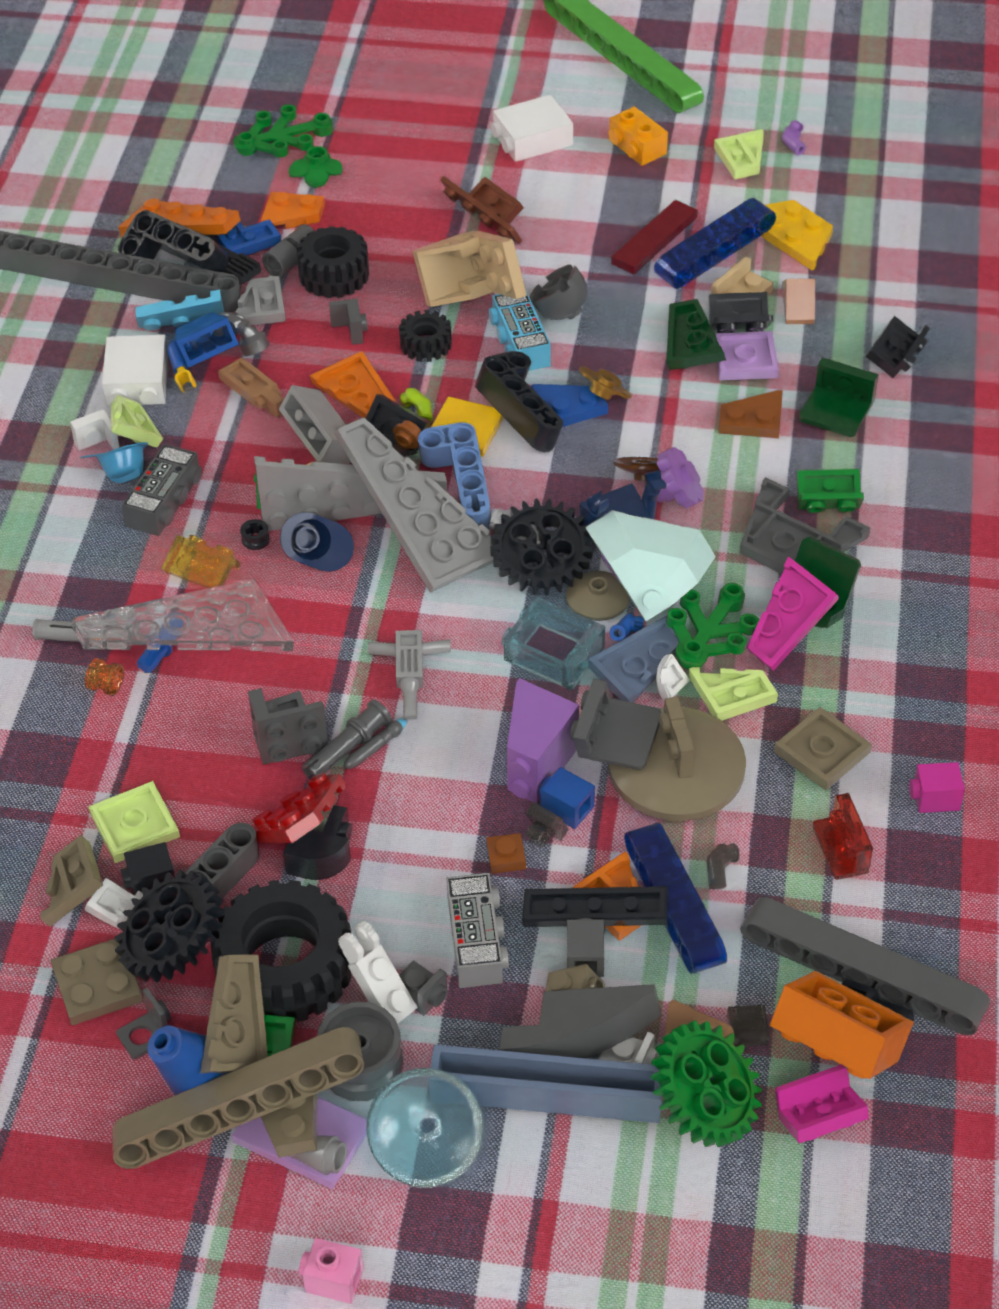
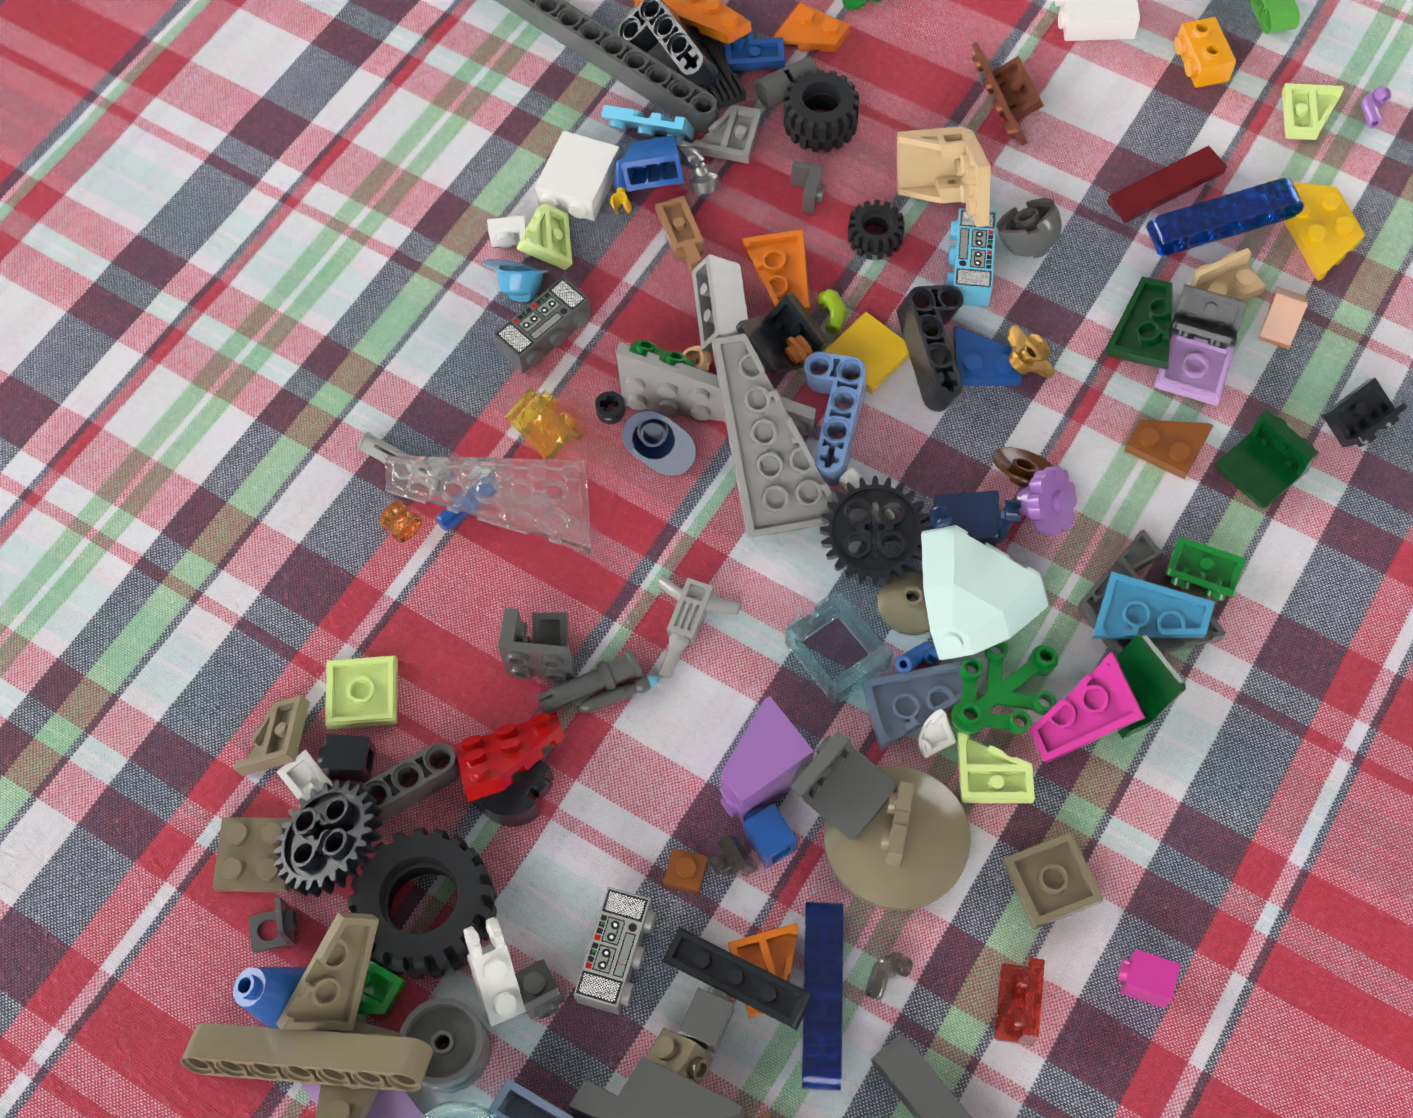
camera: 25 degrees right, 15 degrees up
none -> dark azure wing [1091,571,1215,639]

